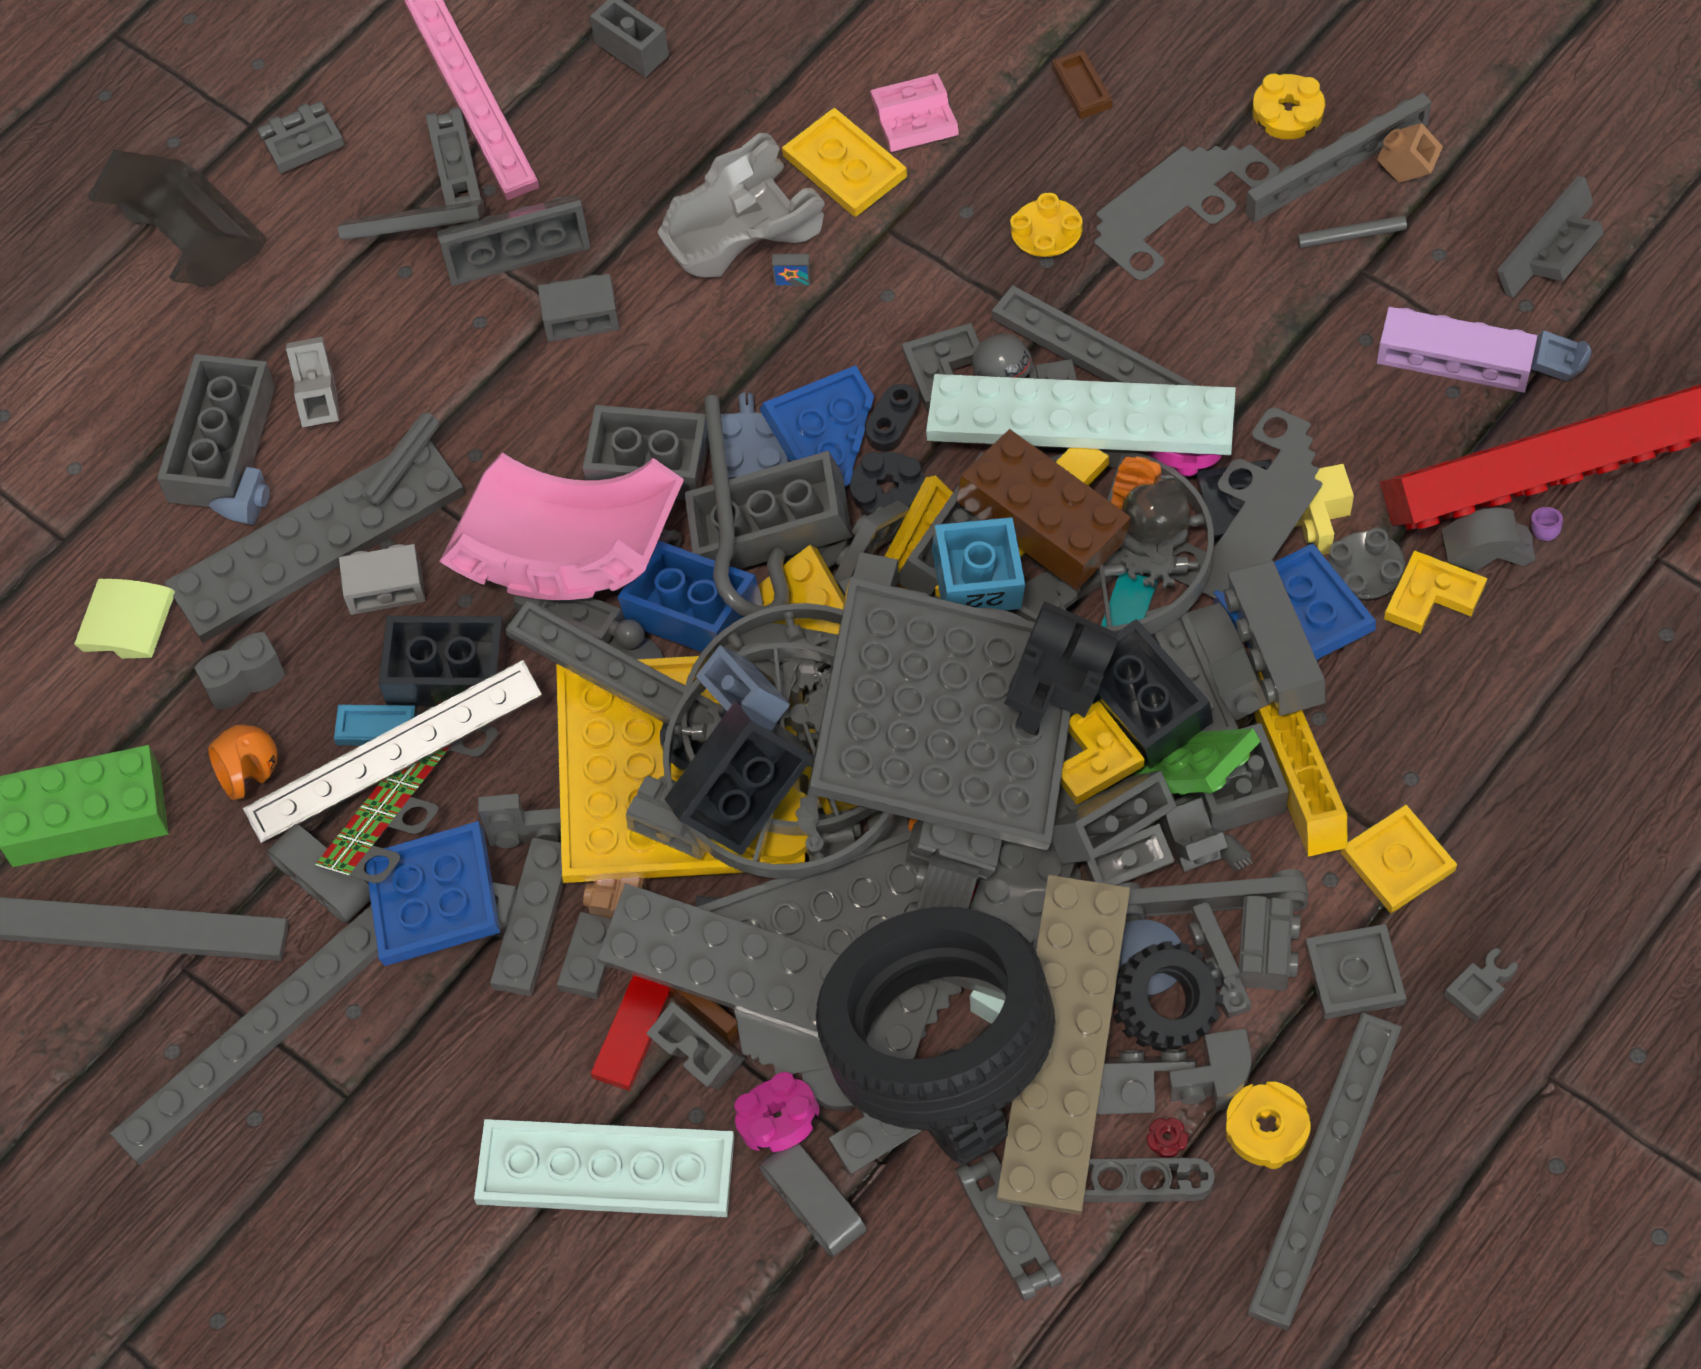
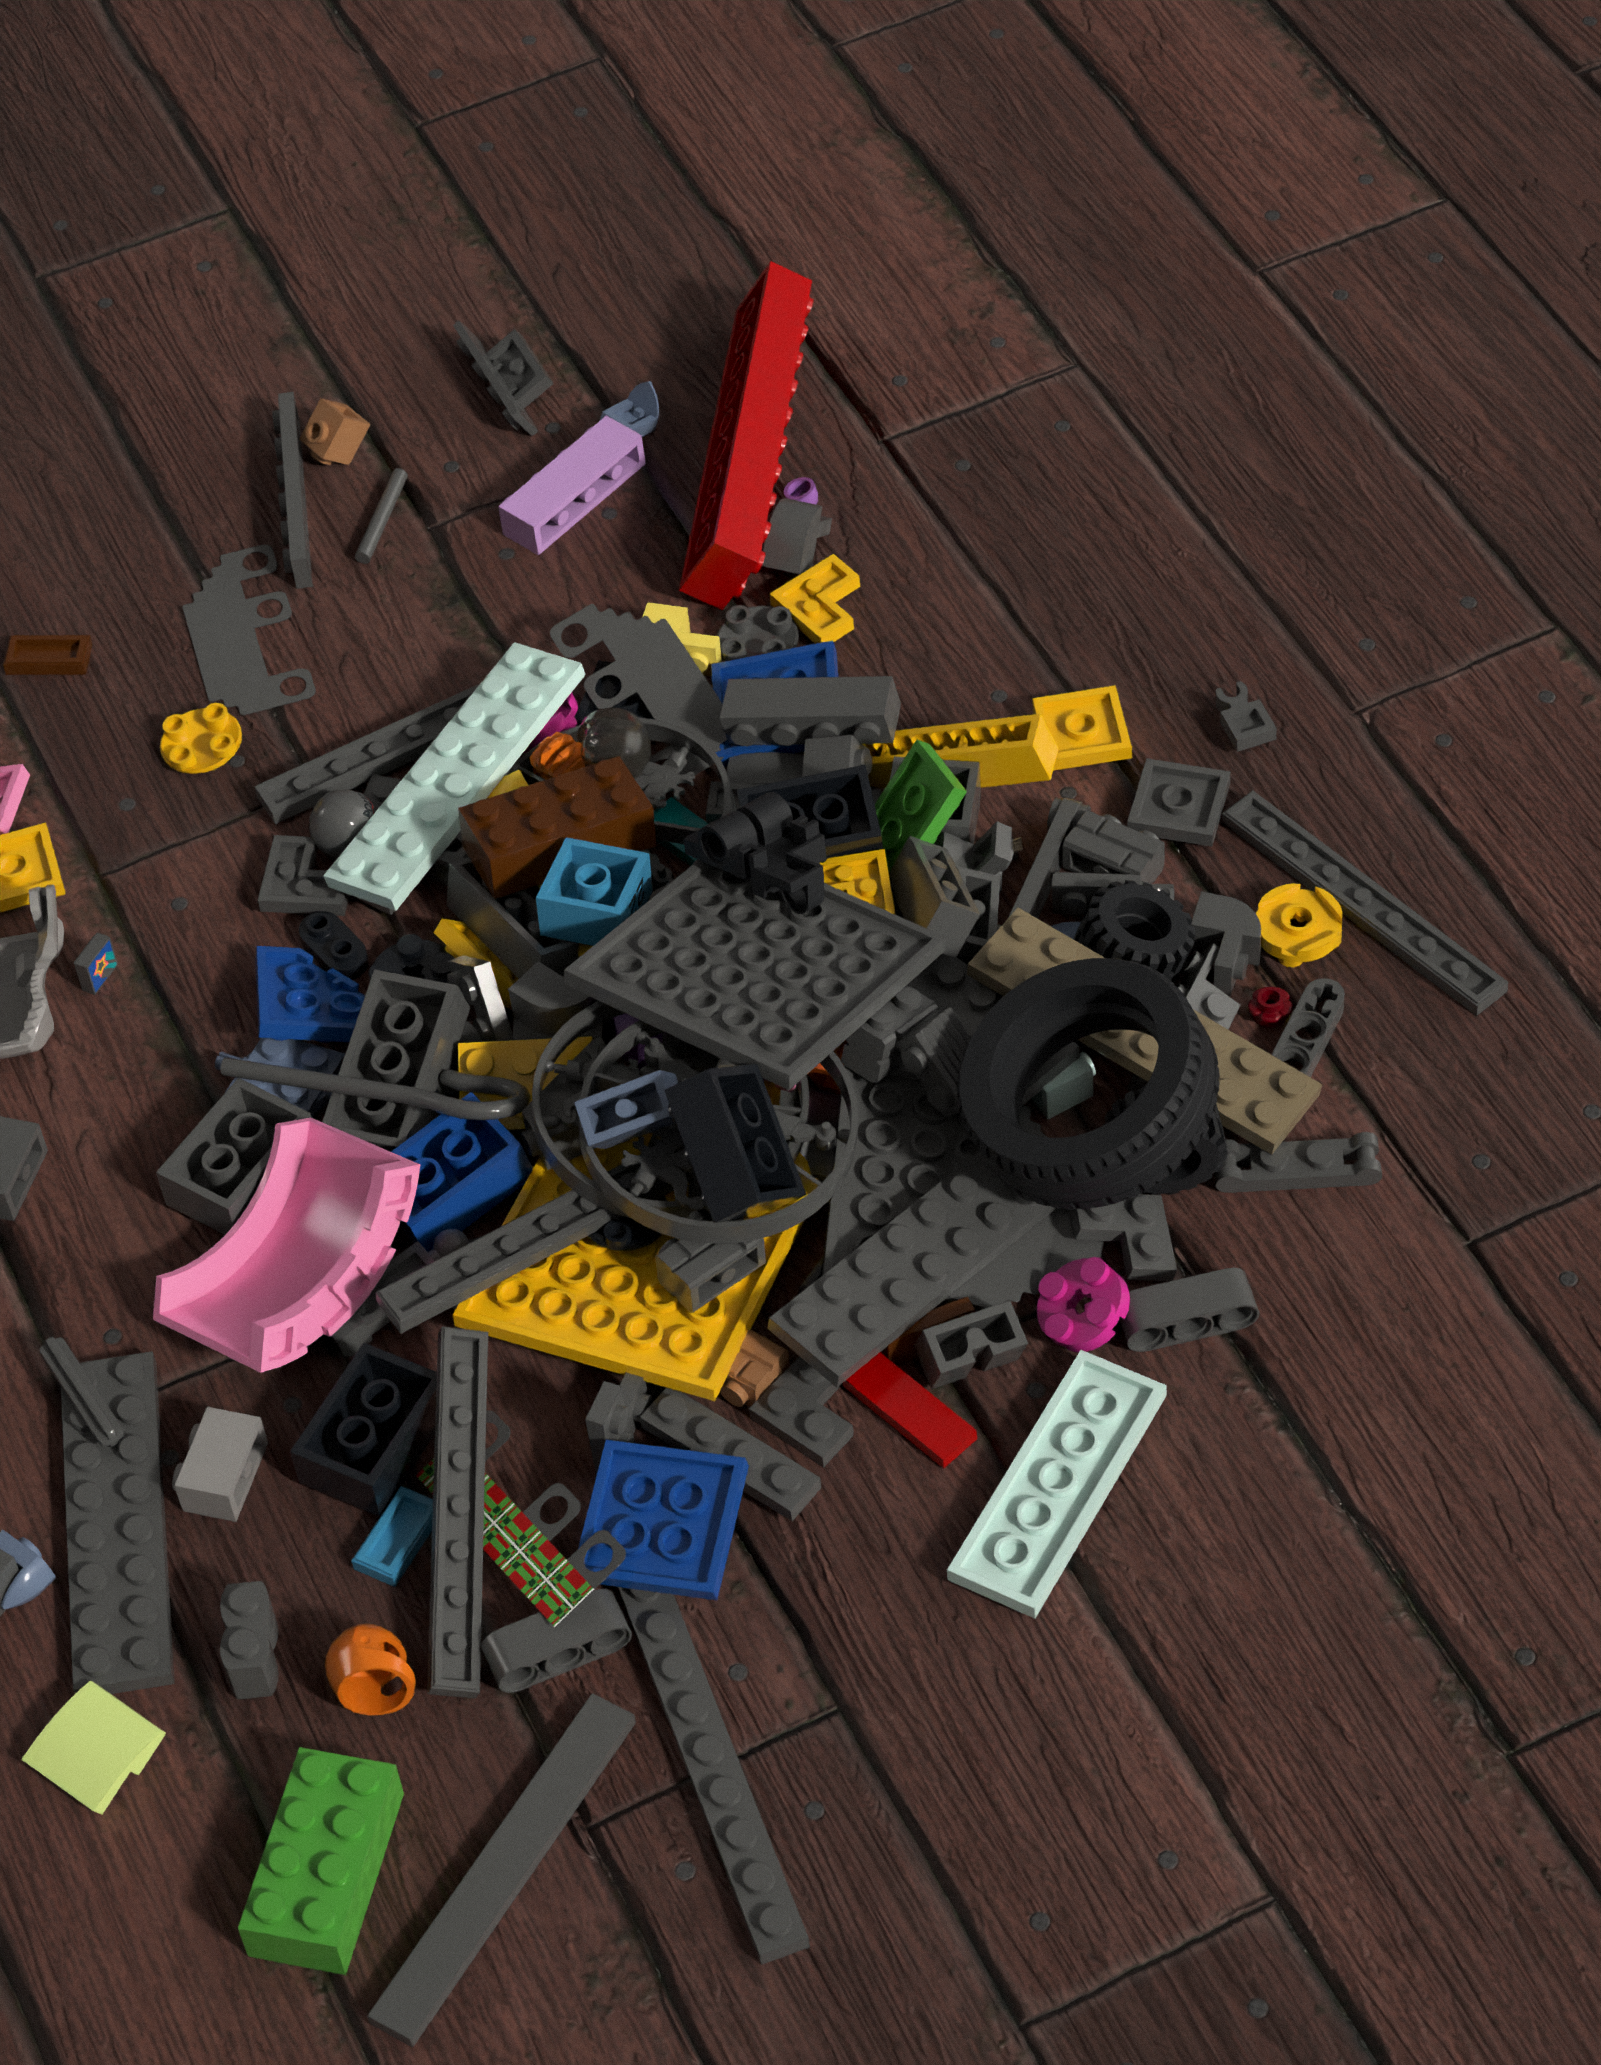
camera: 65 degrees left, 10 degrees down
yellow plate [1252,74,1325,140] -> none

